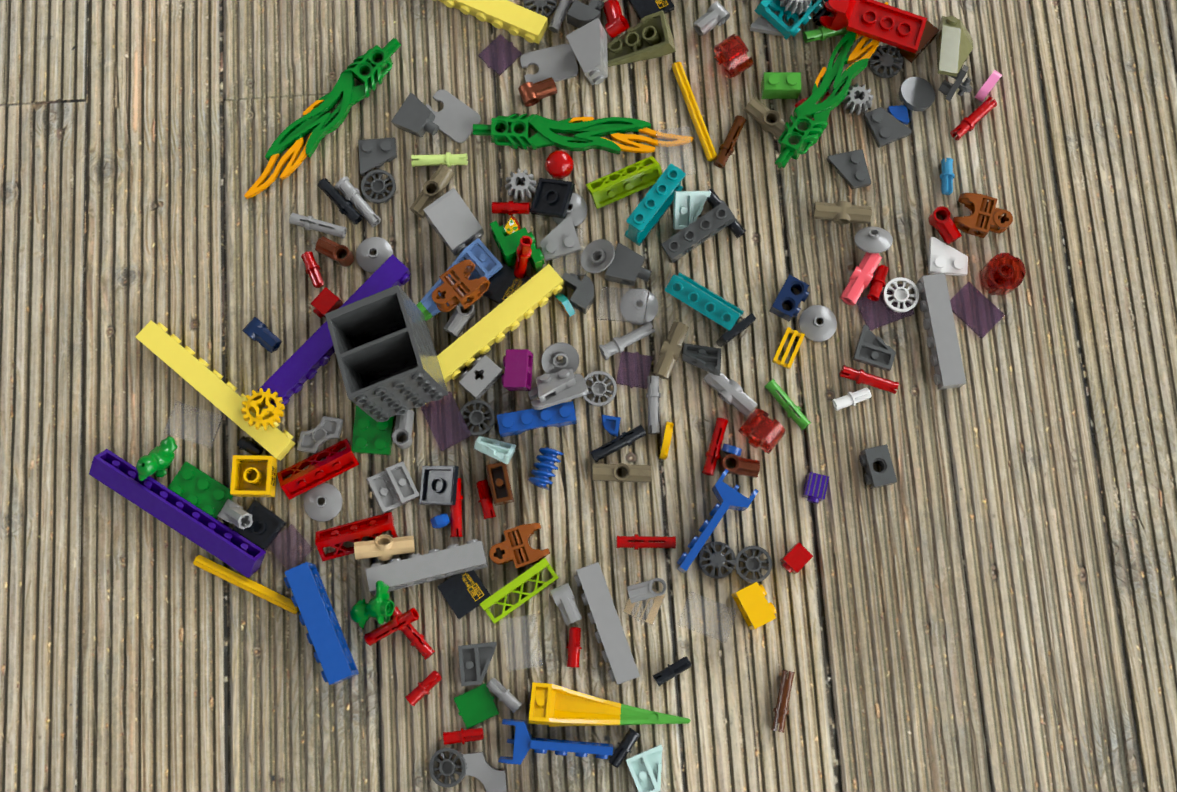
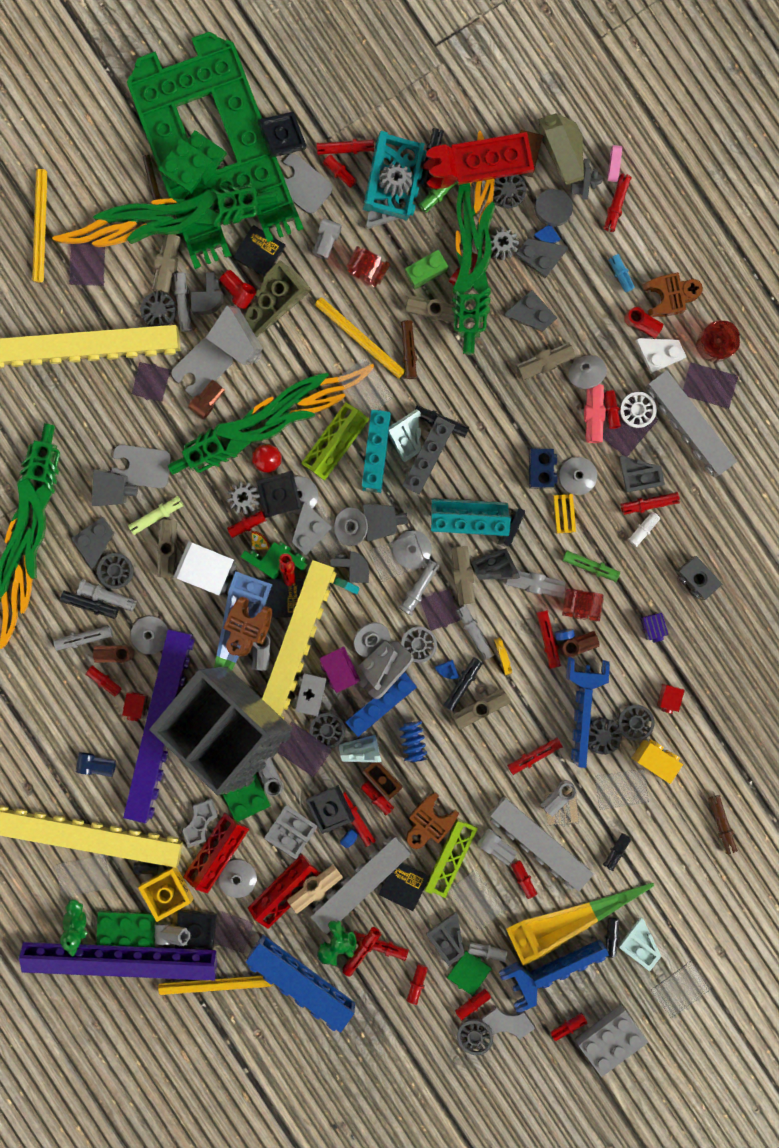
camera: 30 degrees left, 10 degrees up
yellow gear [241,388,285,430] -> none

